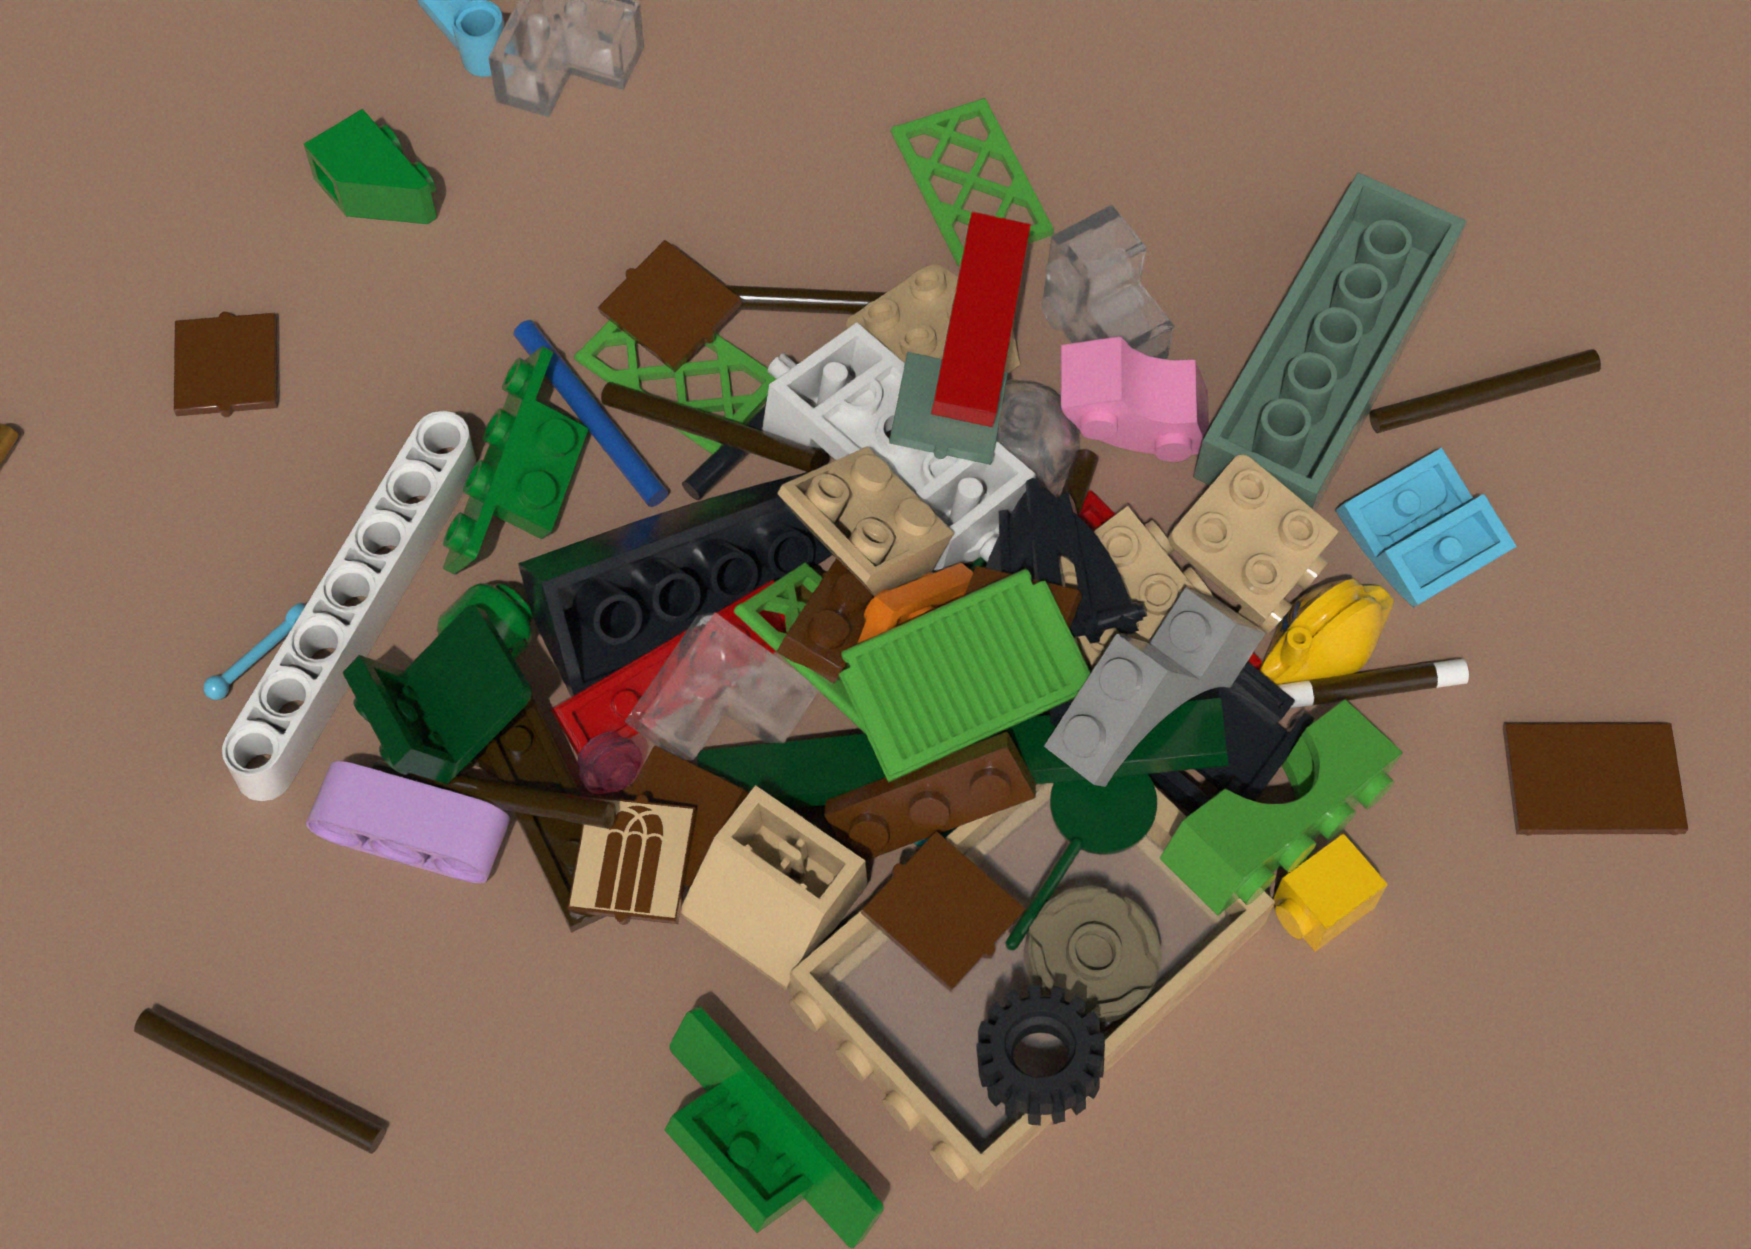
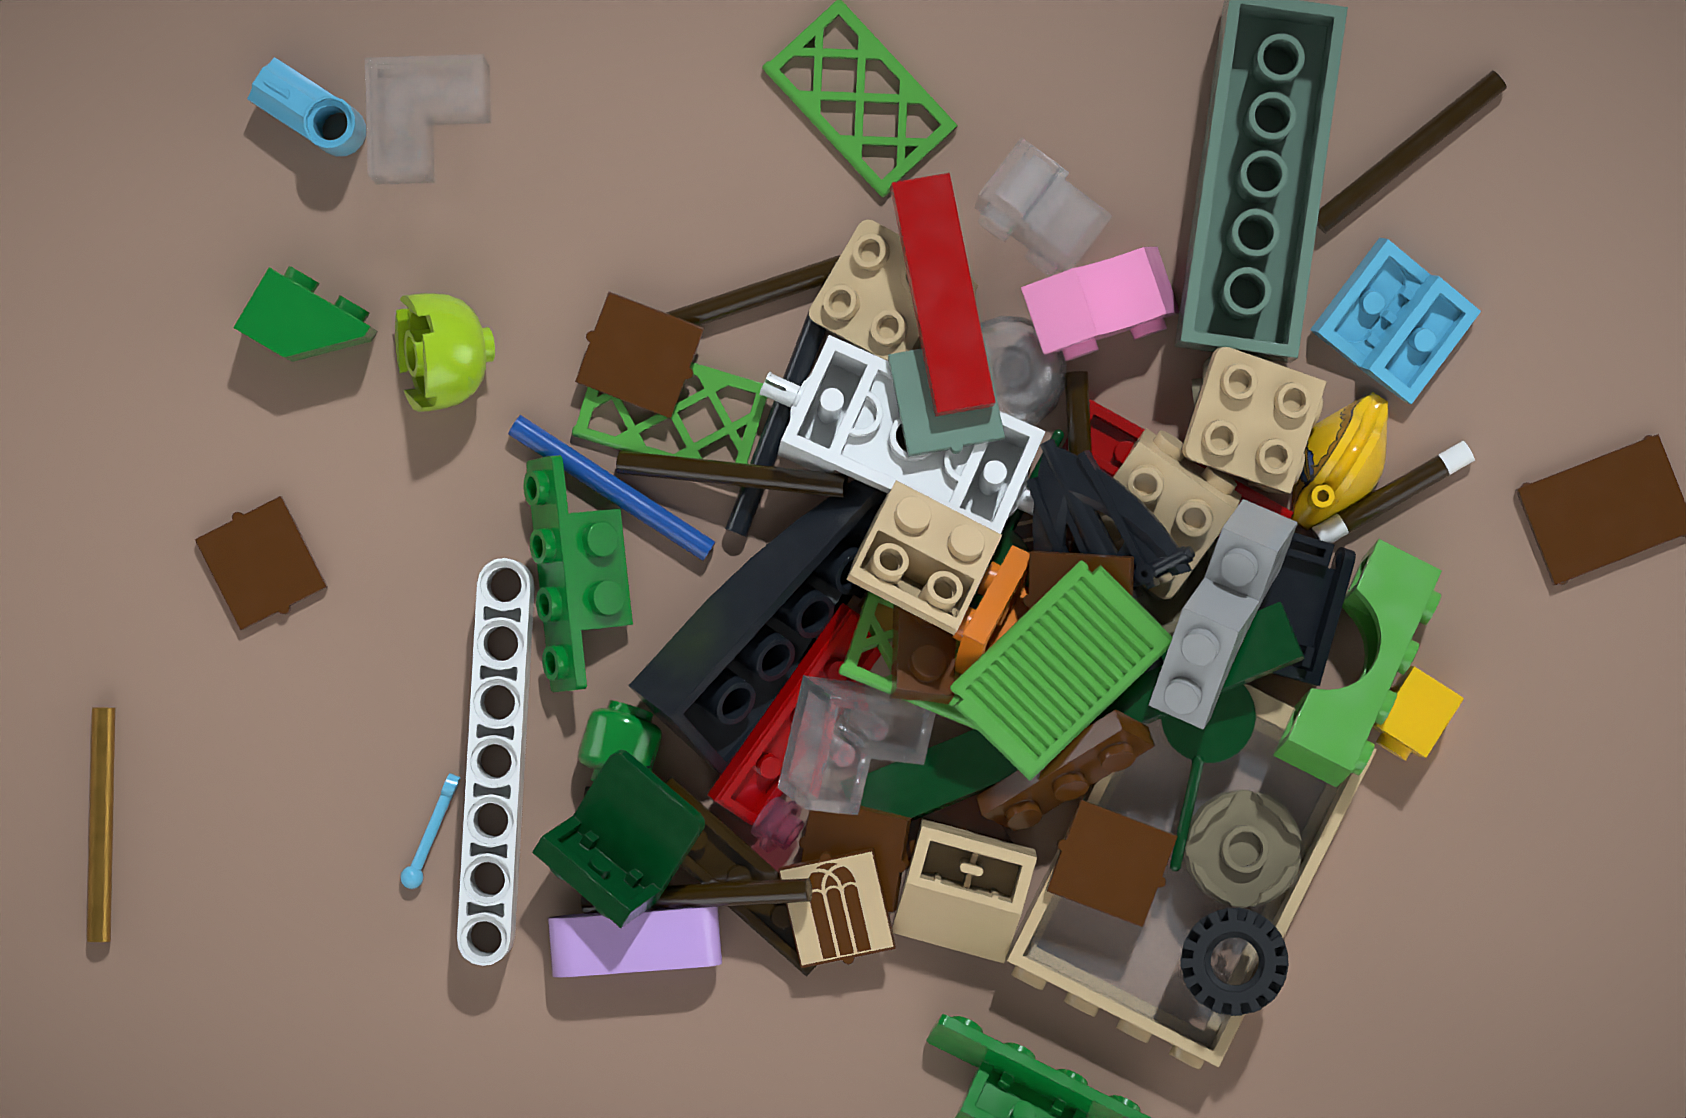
camera: 20 degrees left, 25 degrees up
none -> lime cylinder [395,293,495,412]

